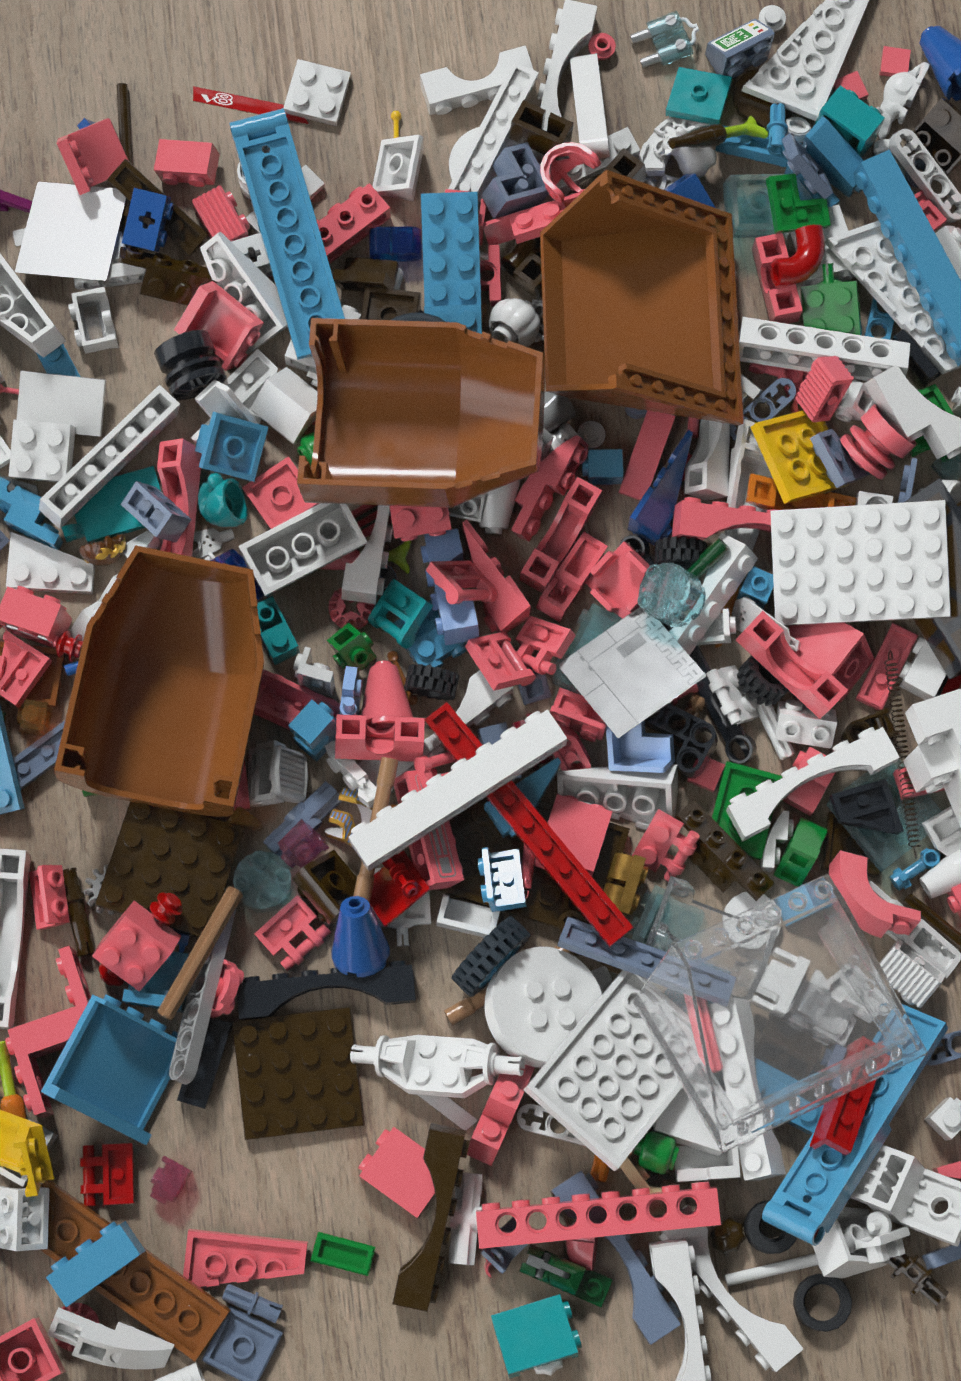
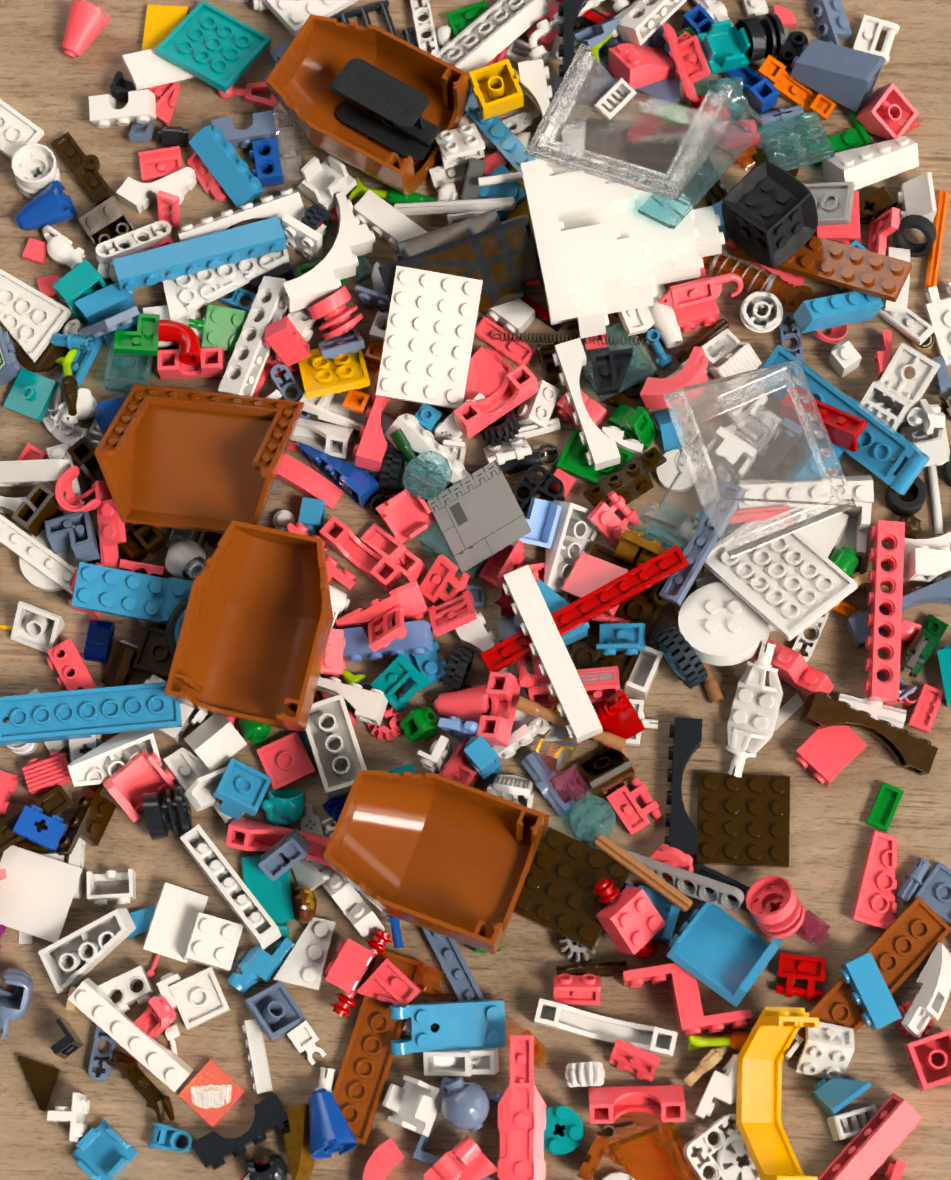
camera: 70 degrees left, 5 degrees down
blue cone [331,896,390,977] -> none
none -> coral plate [16,443,48,461]
none -> coral wheel [745,876,805,939]
none -> coral plate [907,684,945,734]

